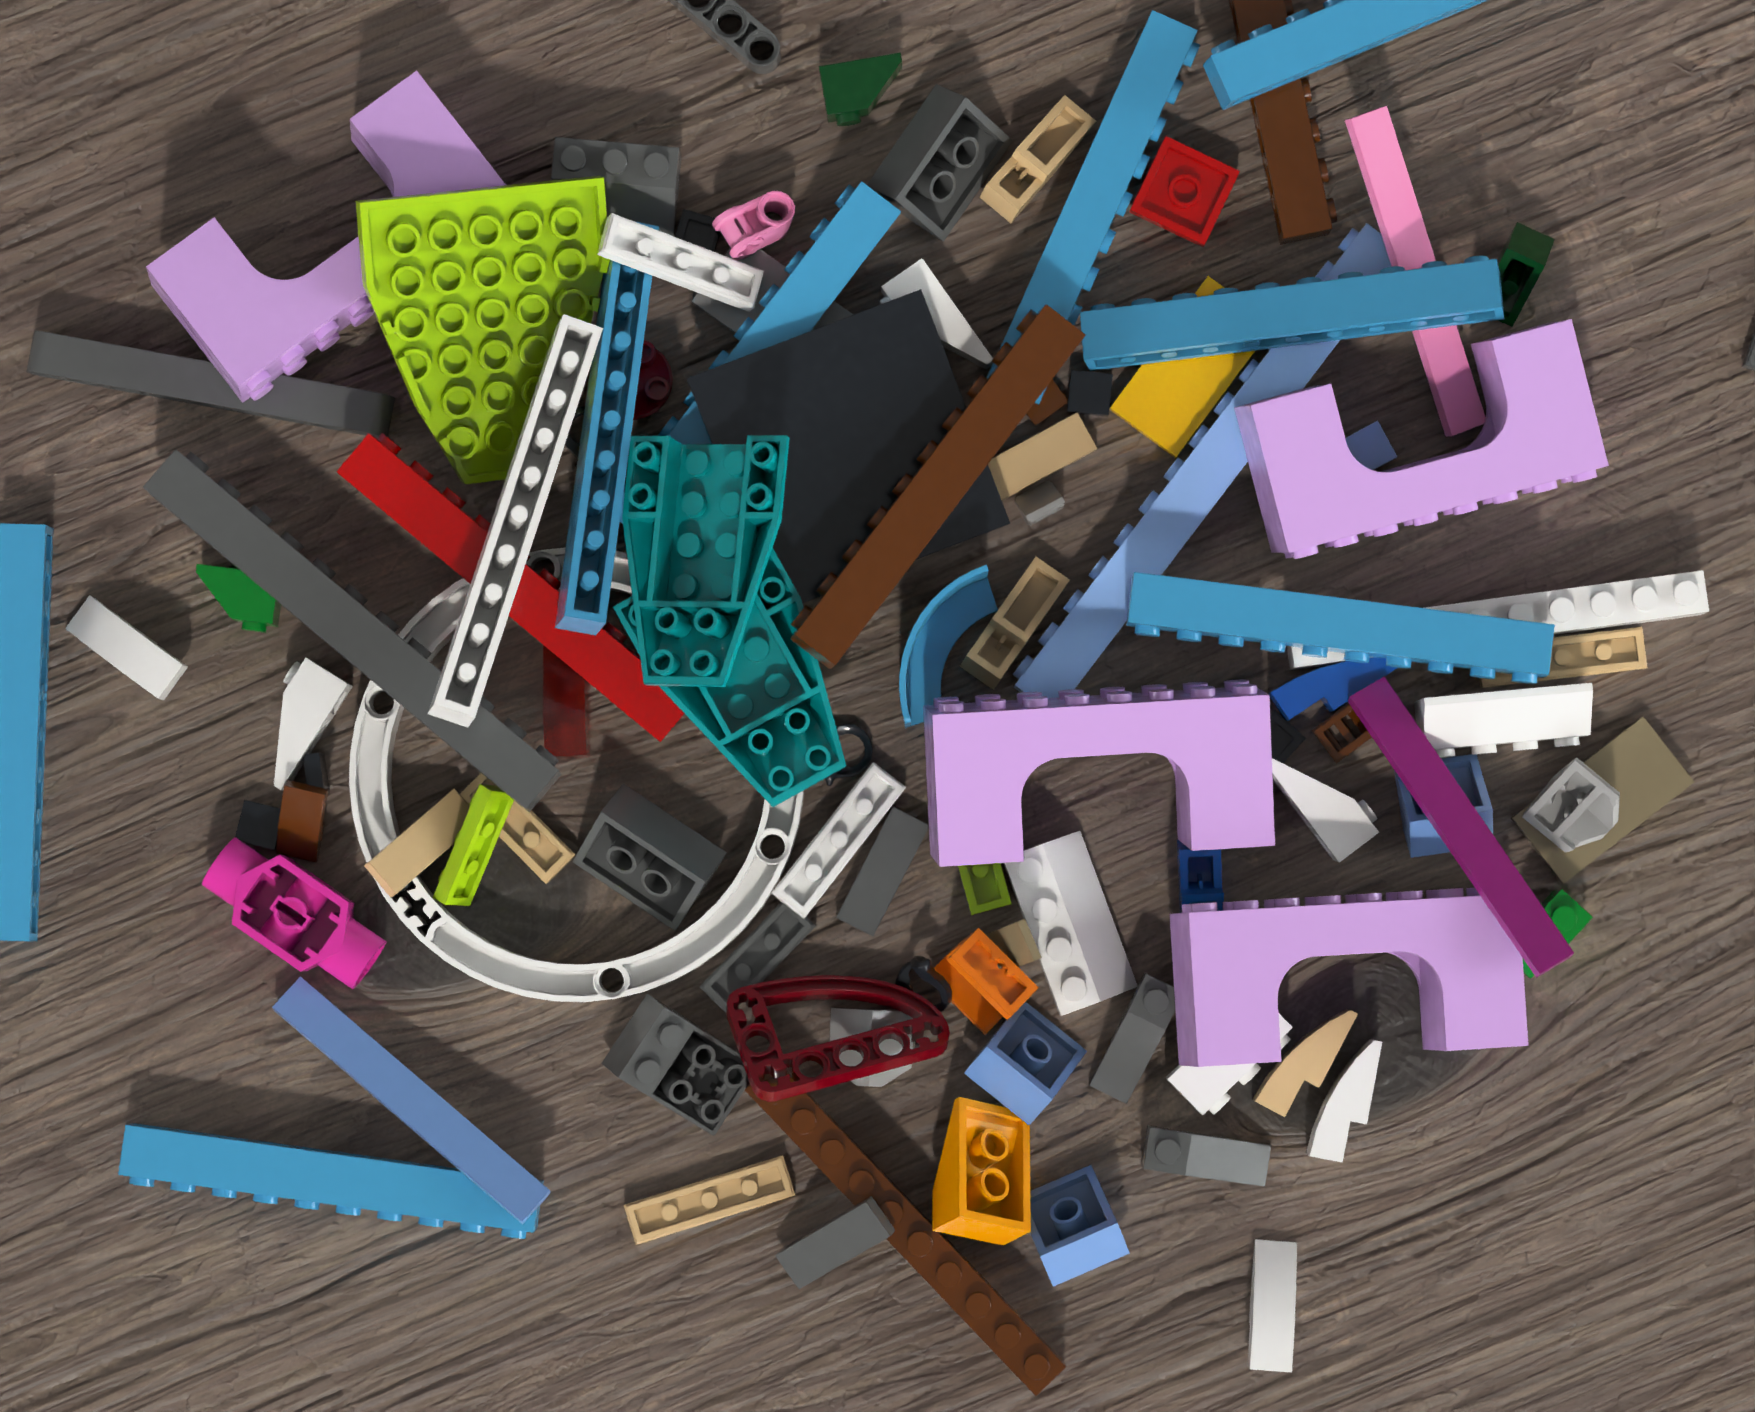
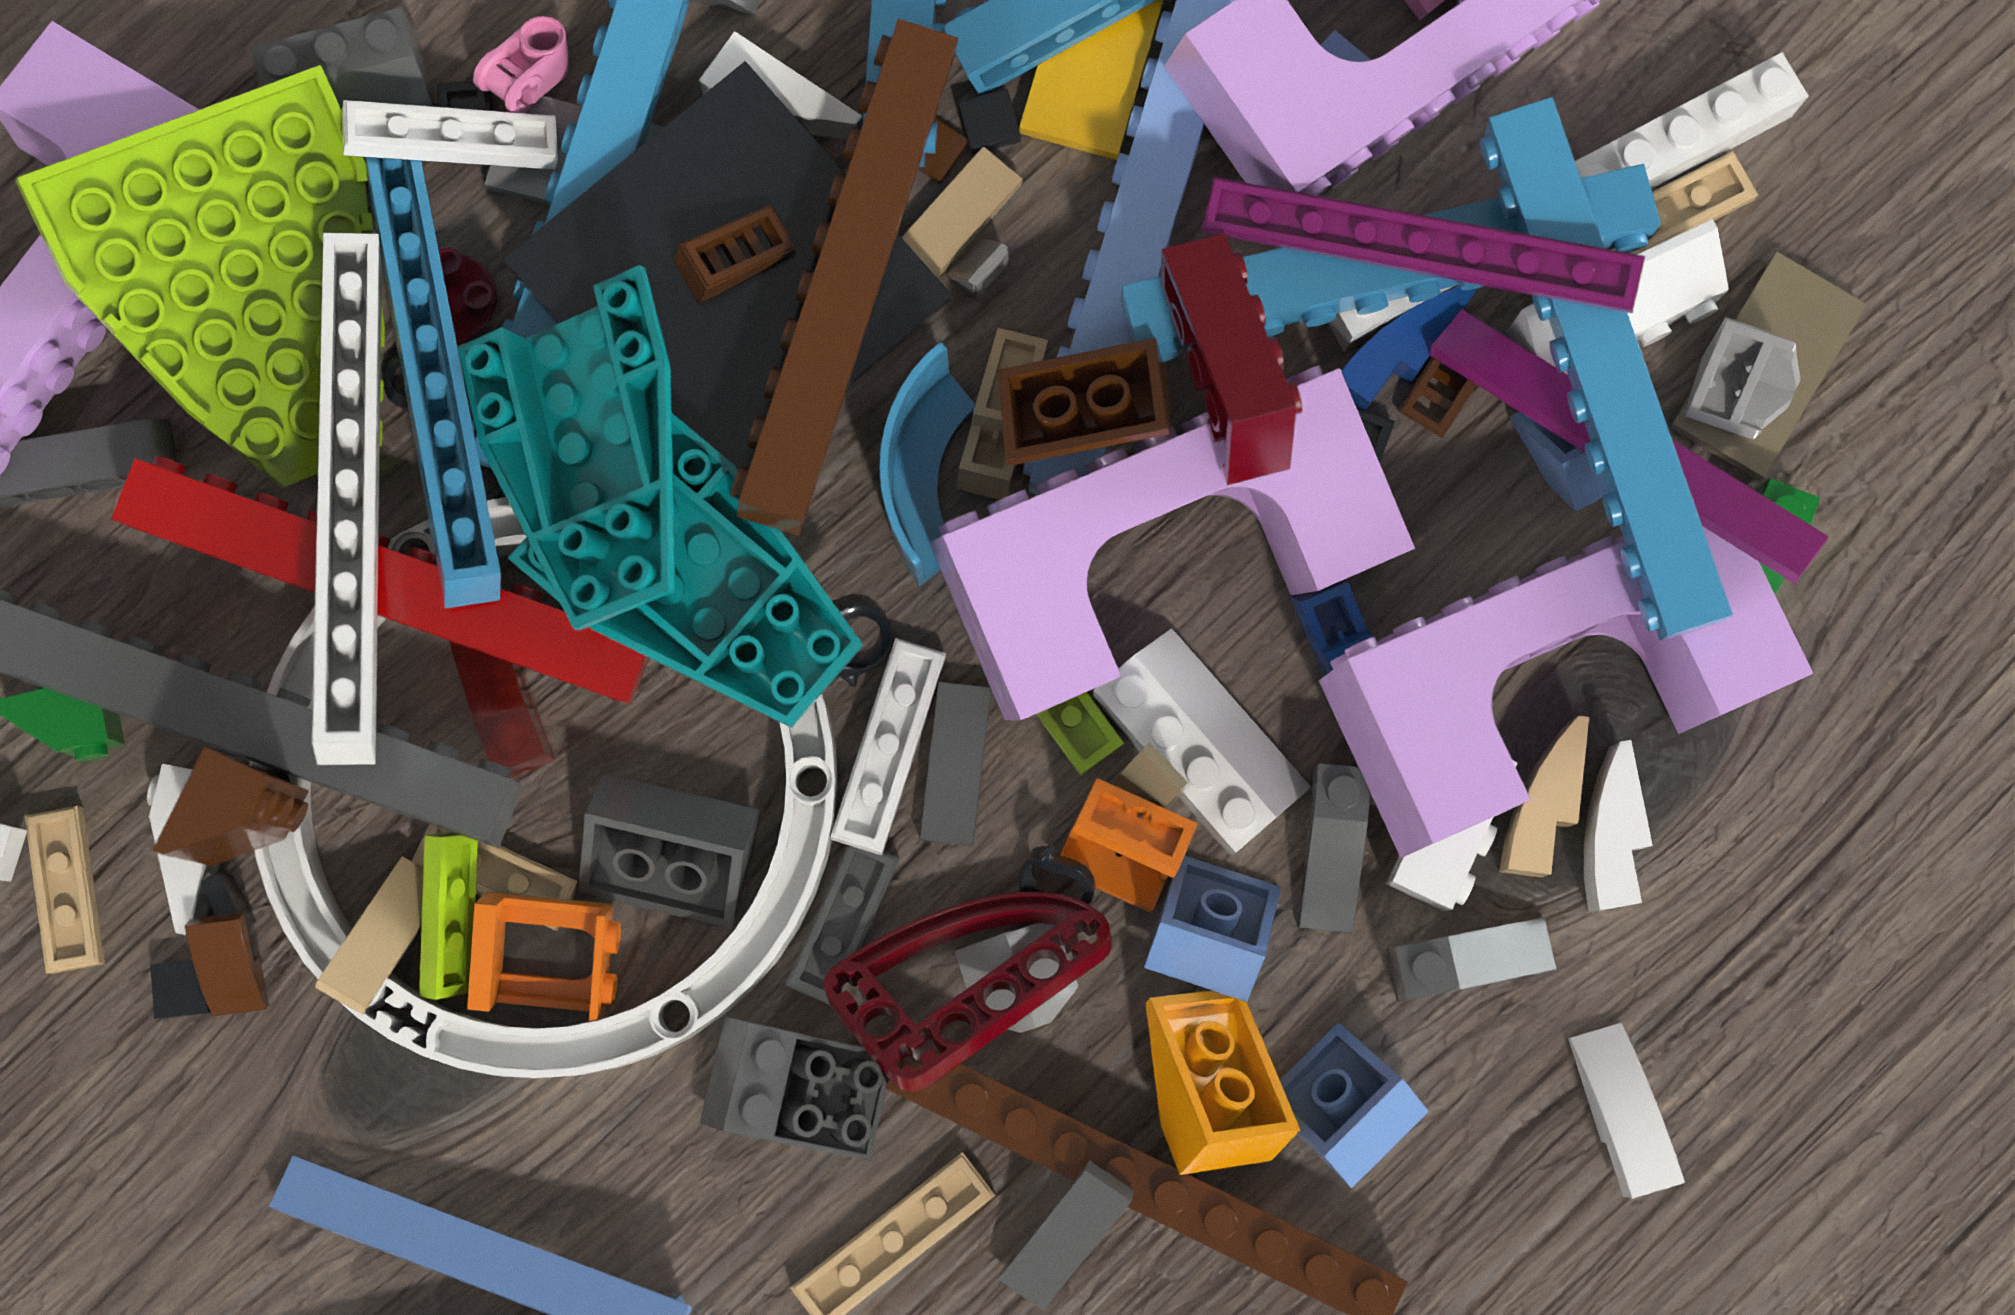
camera: 25 degrees left, 5 degrees down
dark pink brick [202,837,386,989] -> none
white slope [1272,758,1379,863] -> none
none -> tan tile [24,806,105,974]
none -> reddish brown slope [153,746,309,866]
none -> orange panel [467,892,621,1022]
none -> reddish brown slope [674,204,797,303]
none -> reddish brown slope [997,338,1173,466]
none -> dark red wedge [1161,233,1302,486]
none -> magenta tile [1202,177,1646,314]
none -> dark azure brick [1480,97,1733,641]

